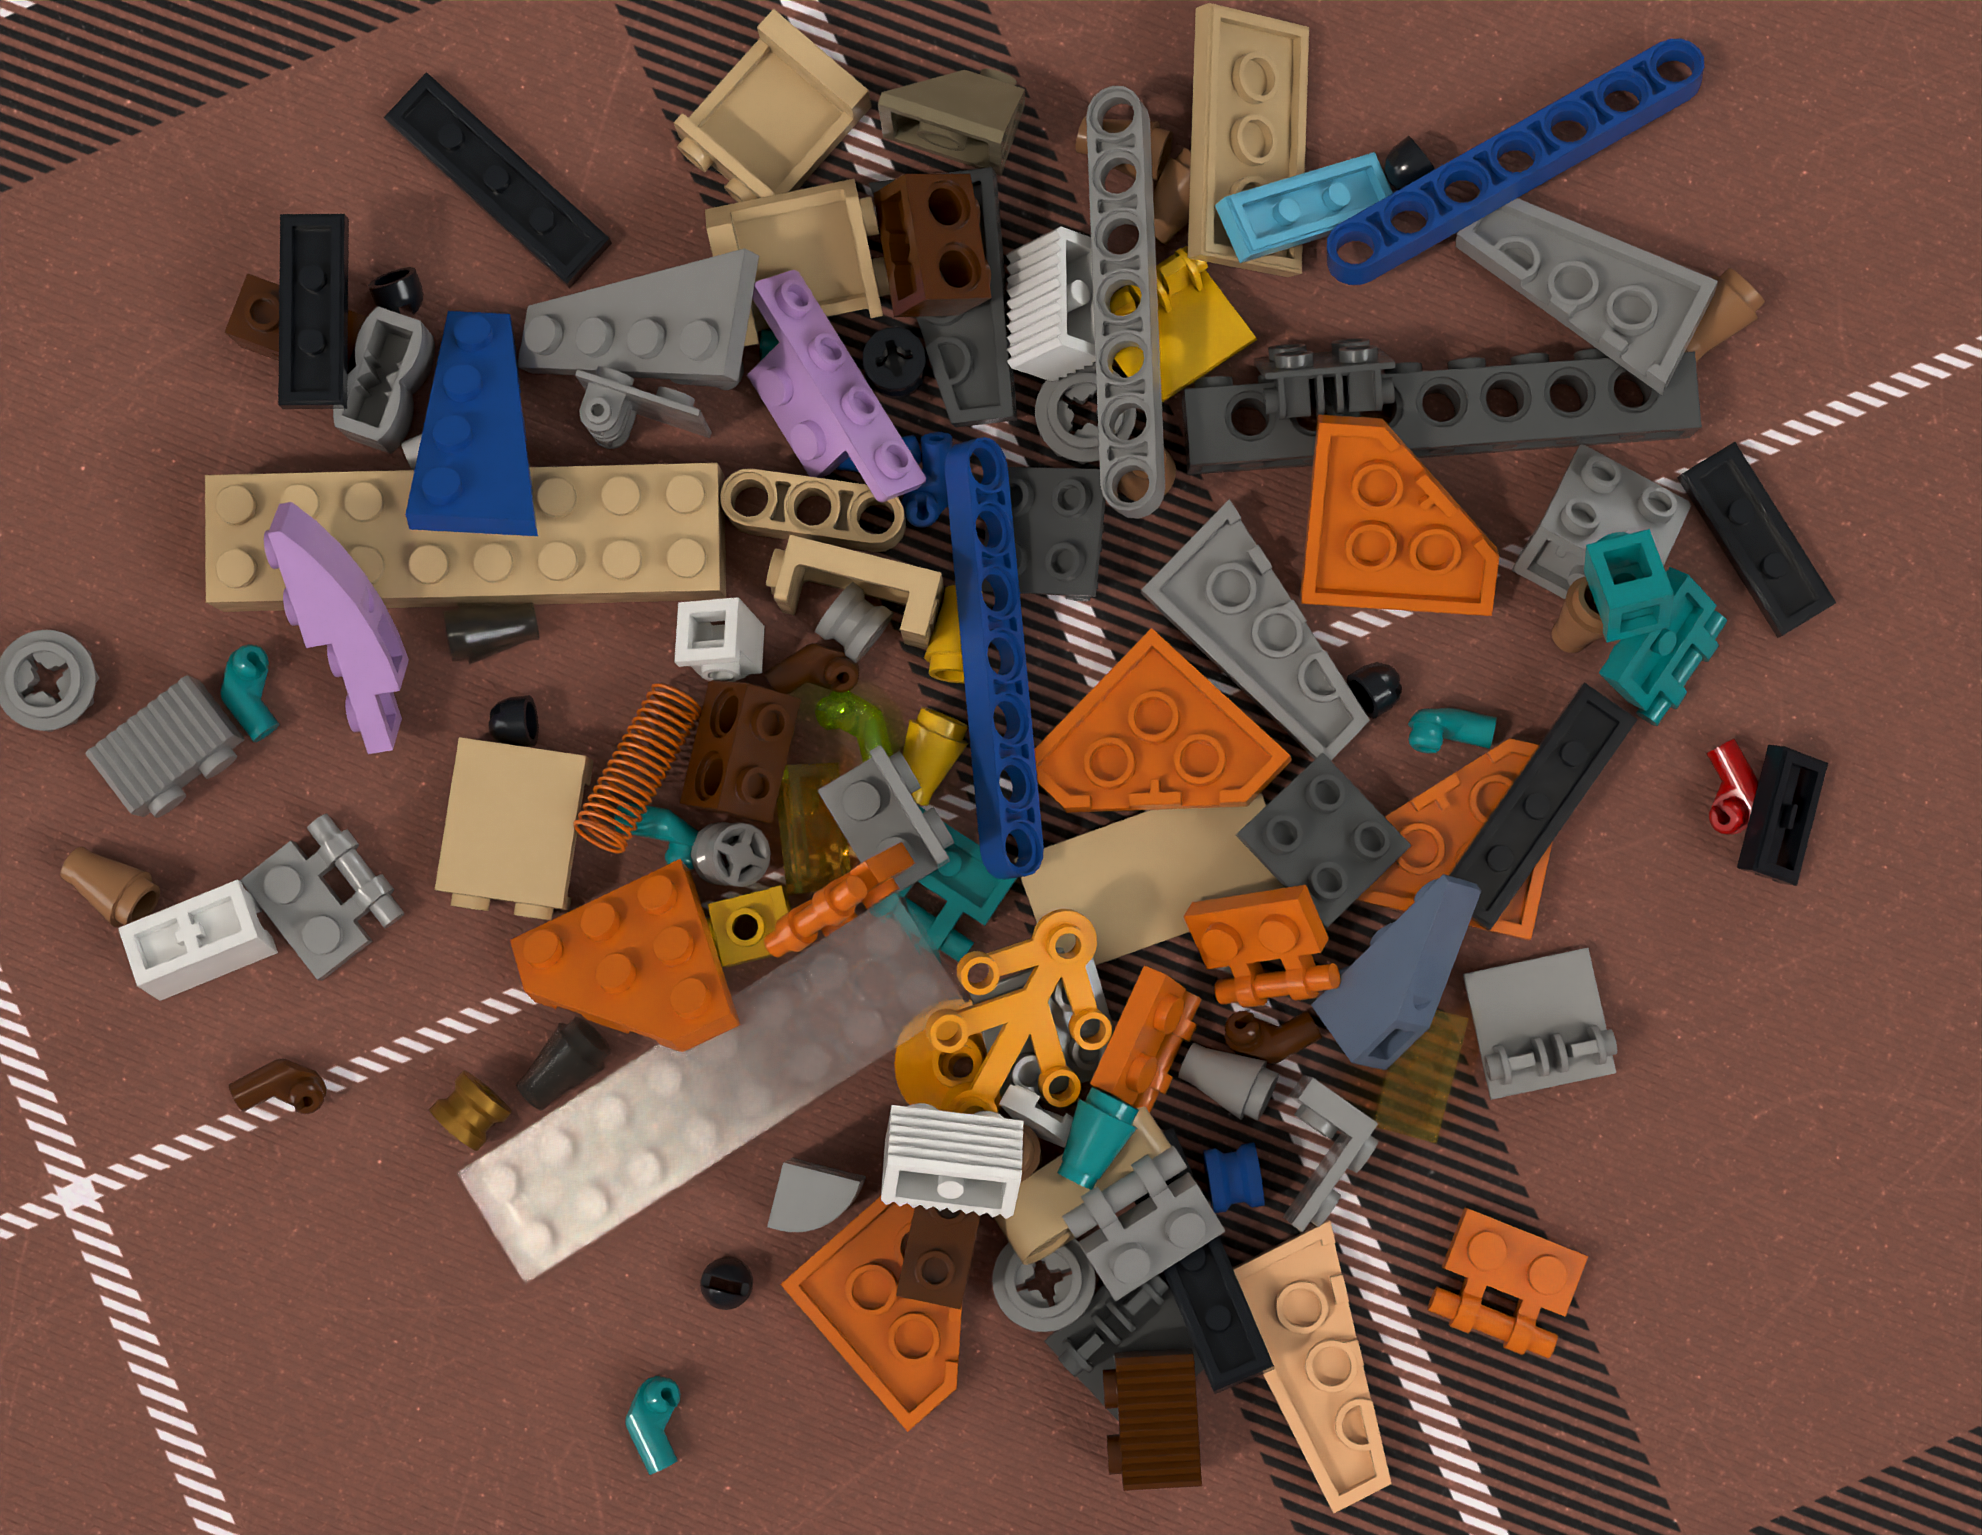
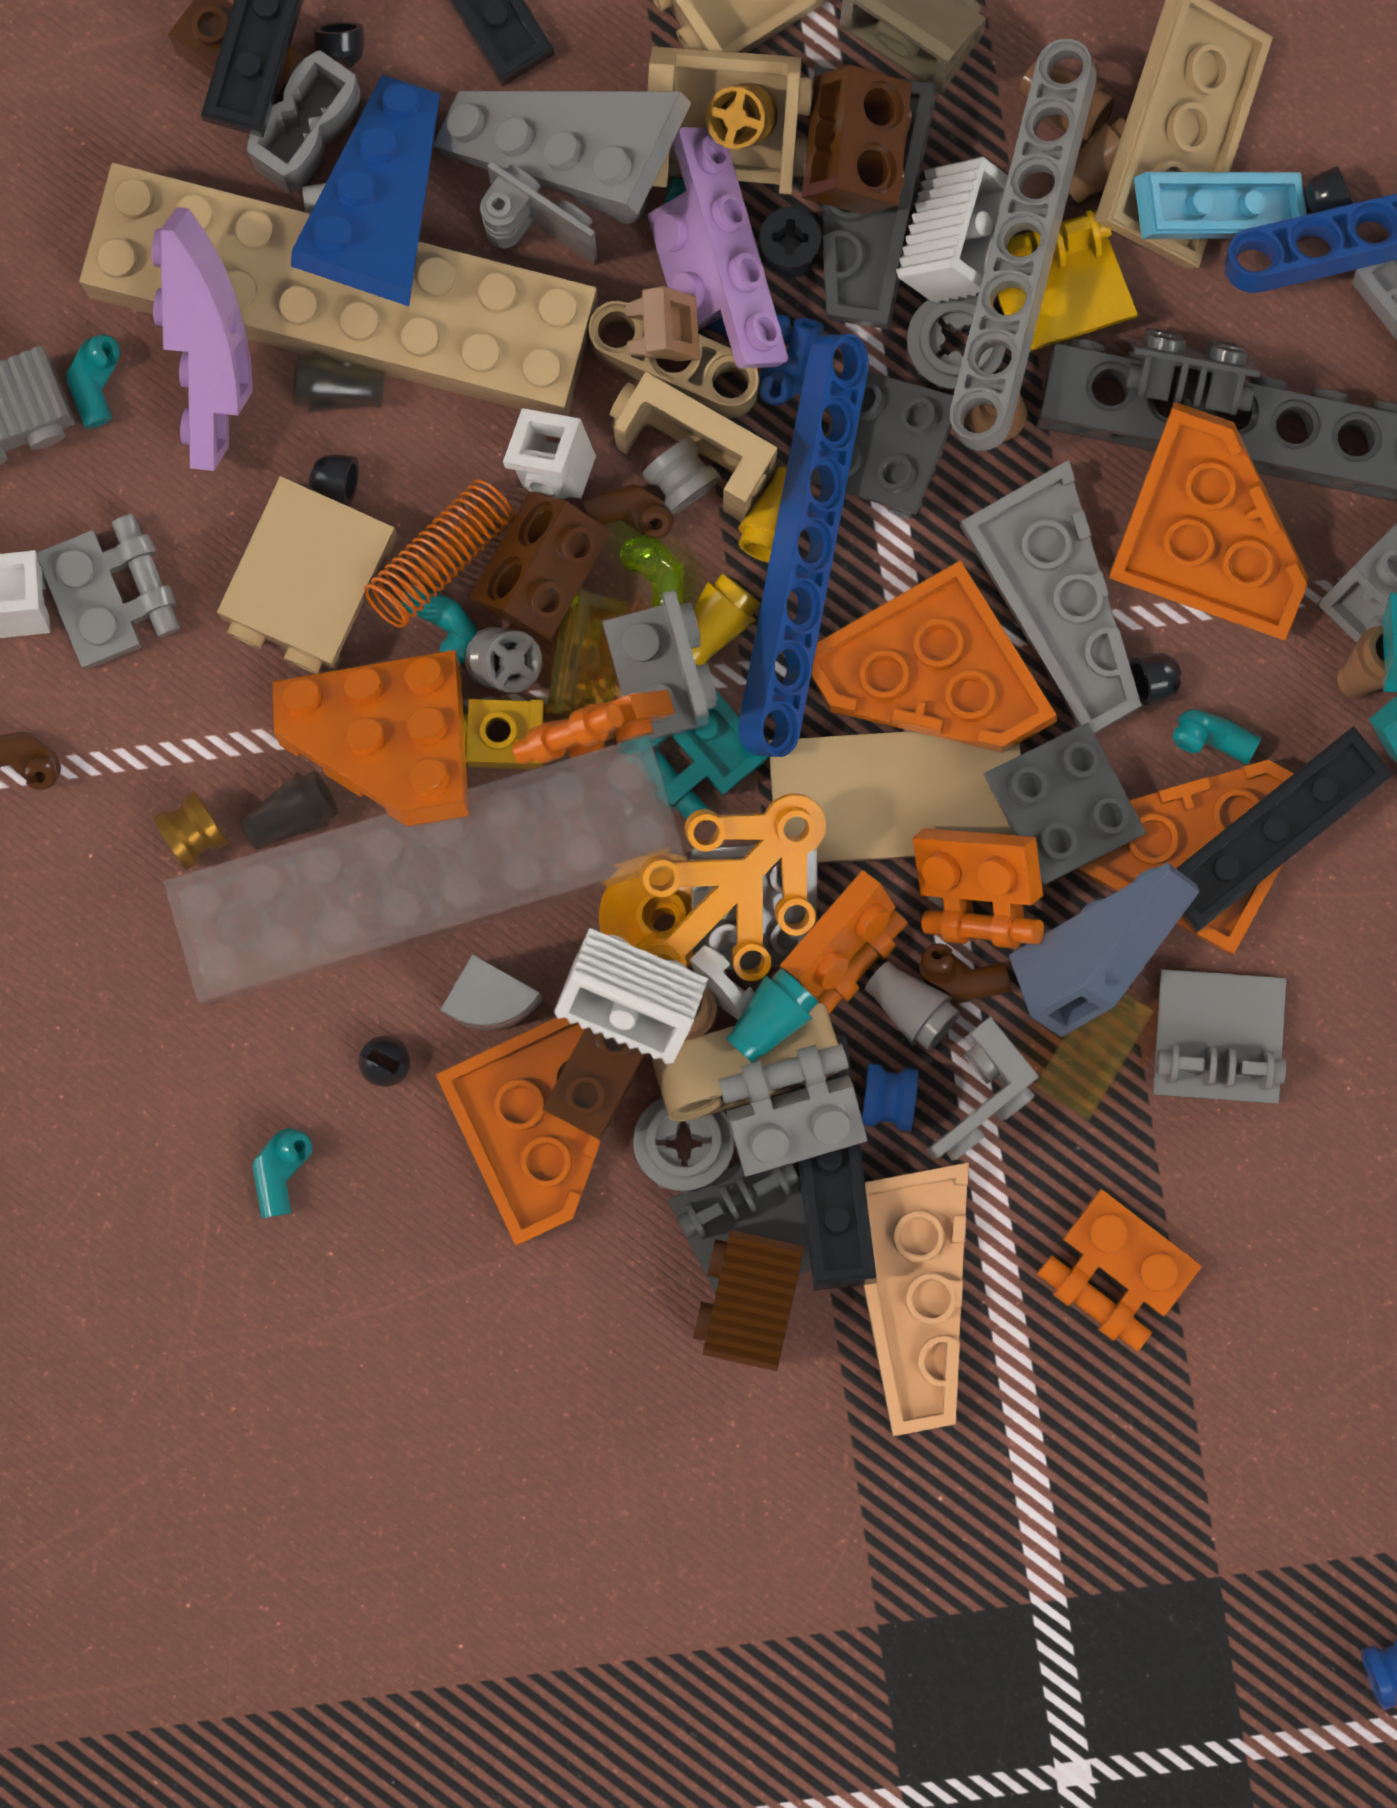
camera: 10 degrees right, 0 degrees up
none -> medium nougat tile [625,286,699,362]
none -> pearl gold wheel [705,83,778,149]

